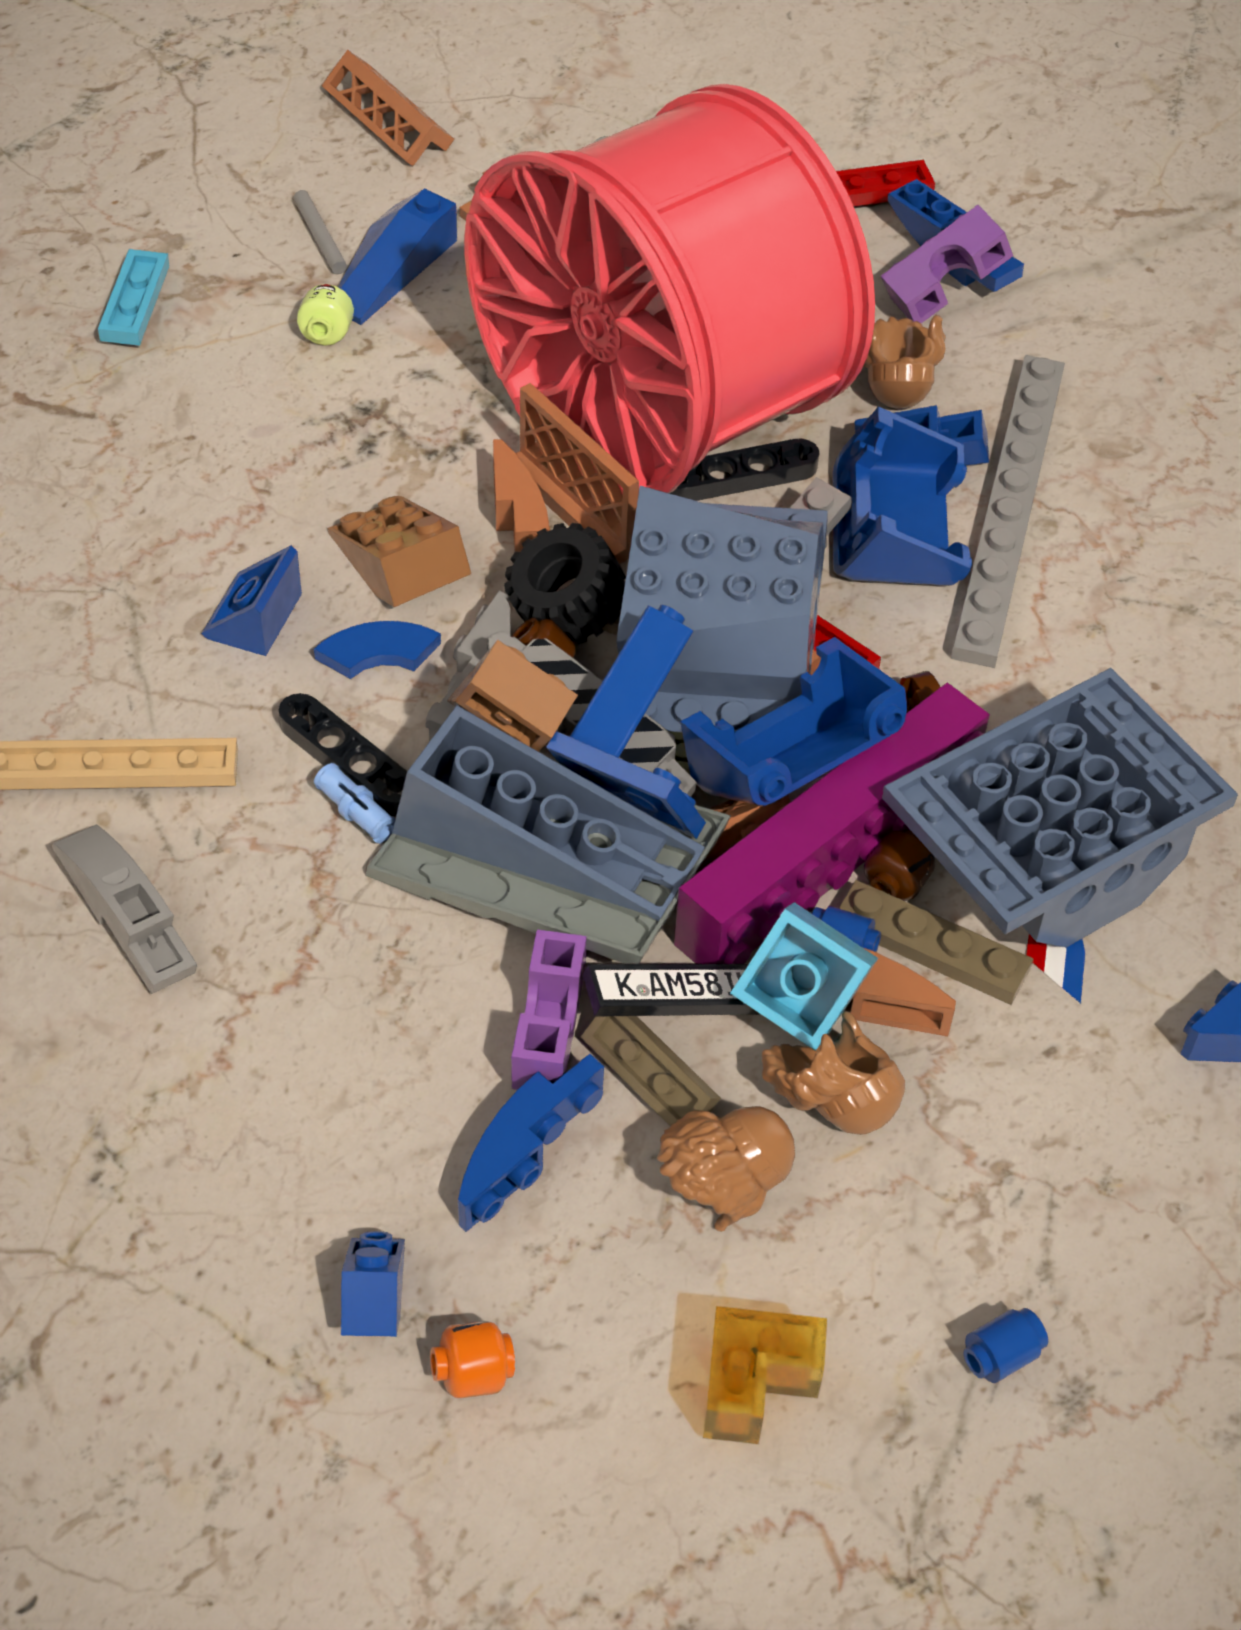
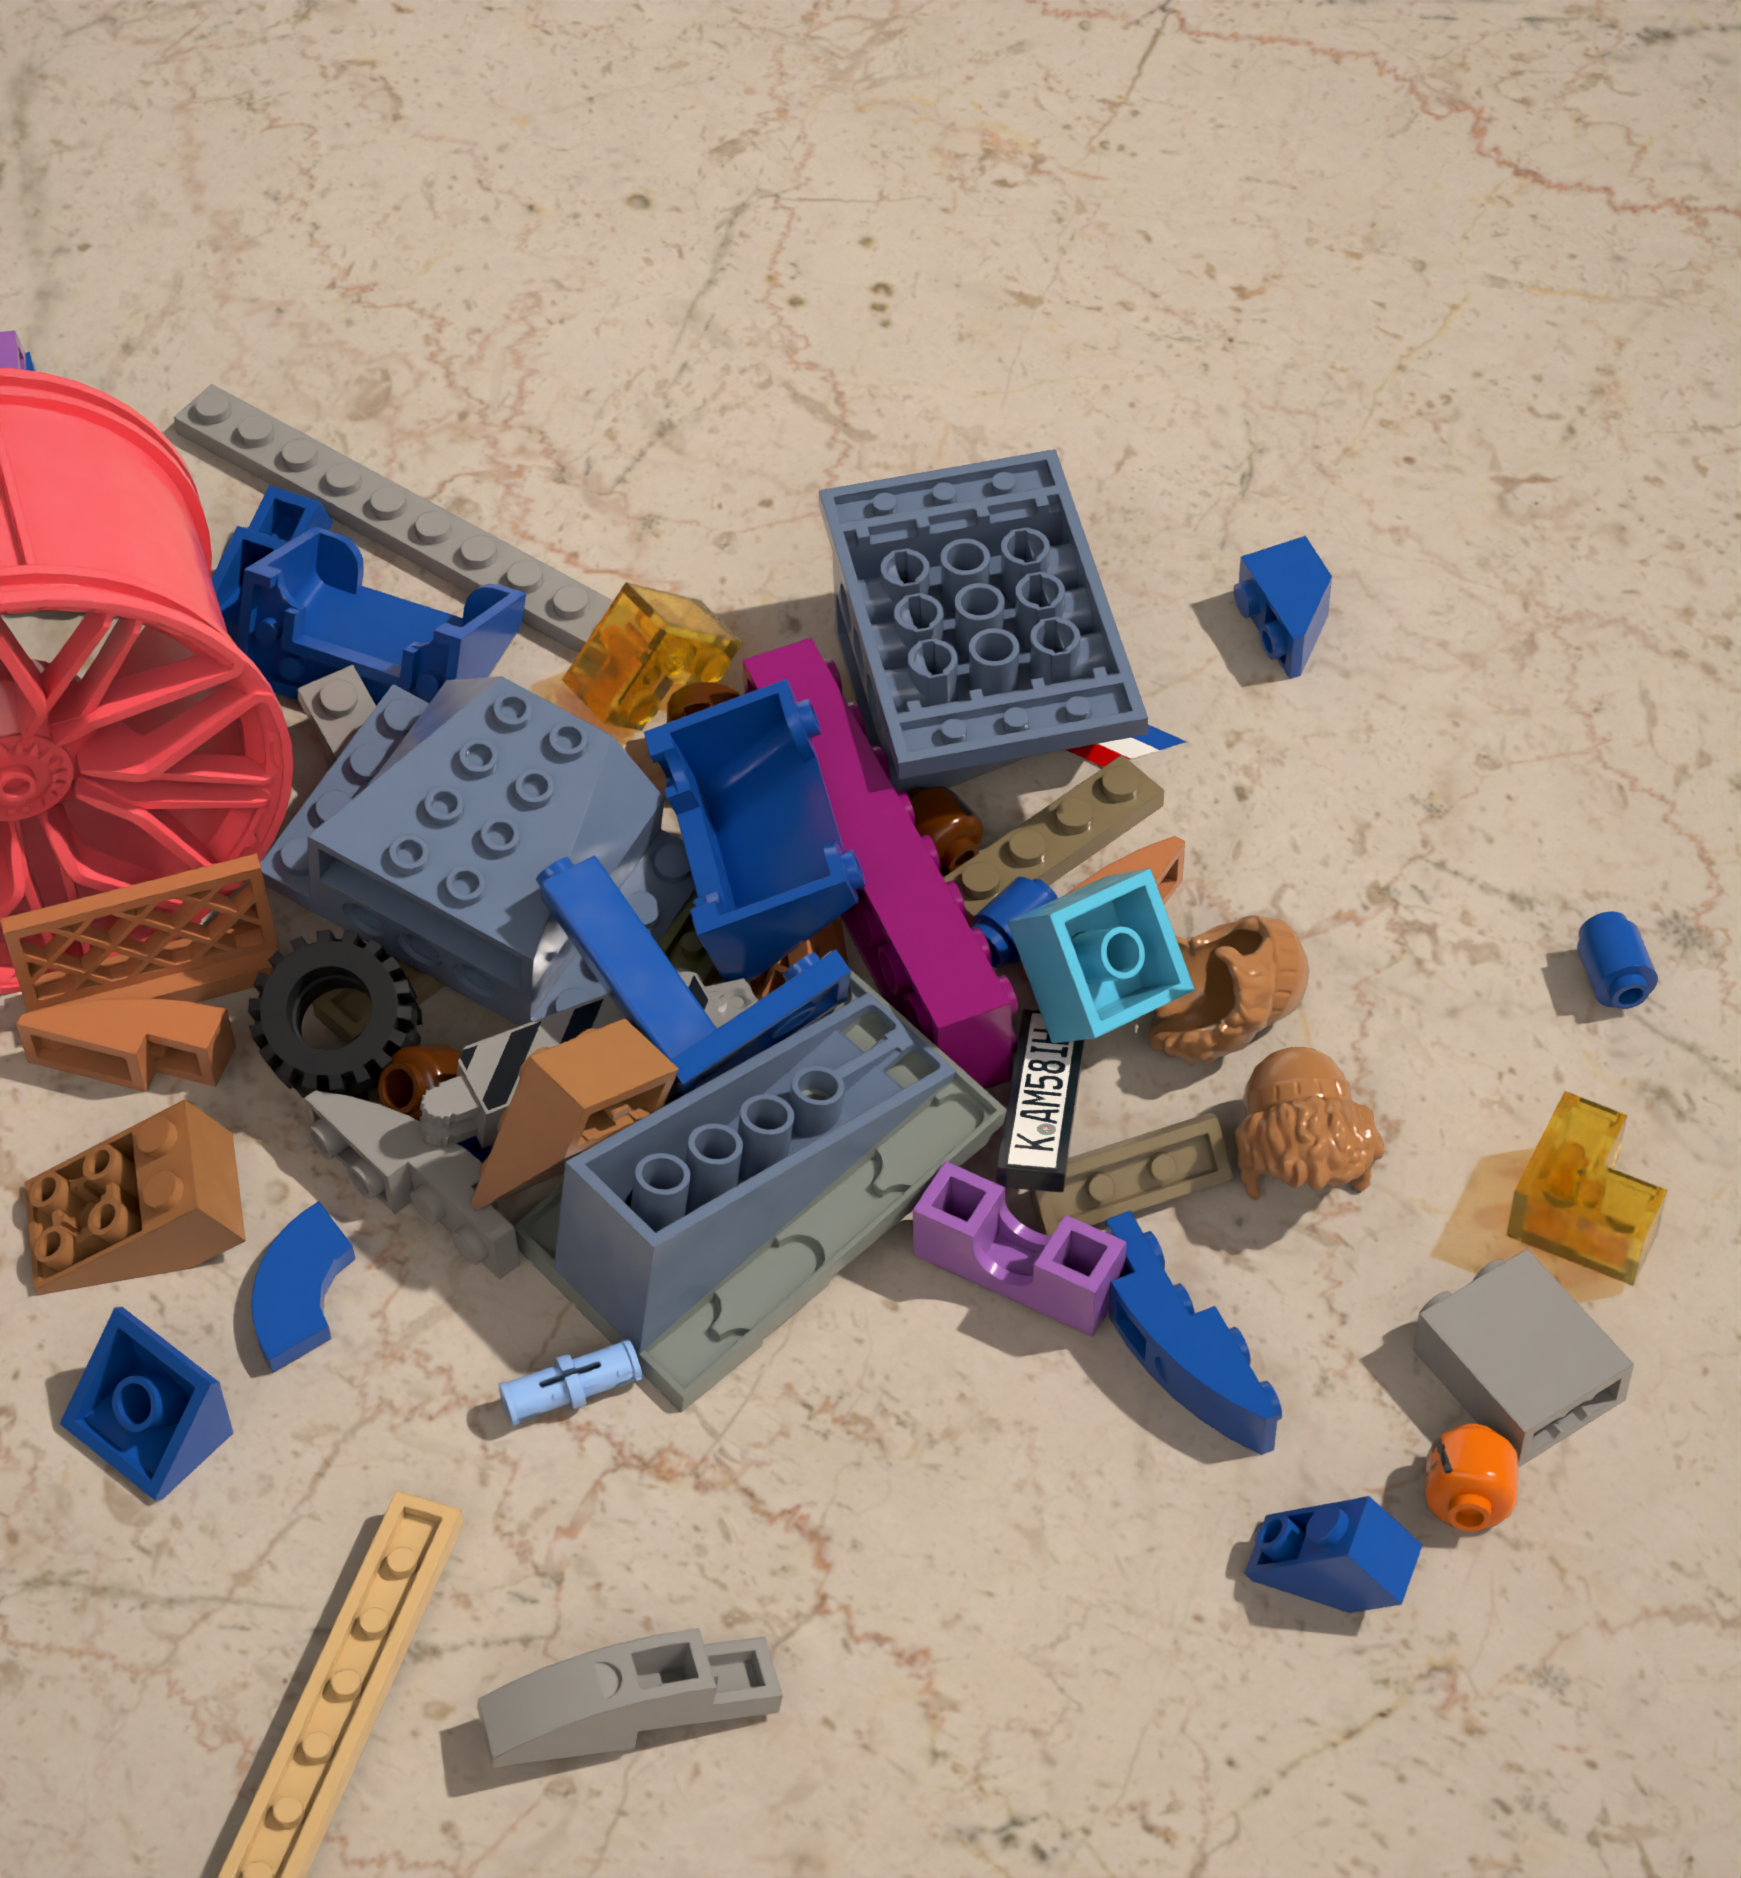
camera: 65 degrees left, 0 degrees up
black beam [278,693,407,817] -> none
none -> clear yellow brick [562,582,743,731]
none -> light grey brick [1413,1248,1634,1467]

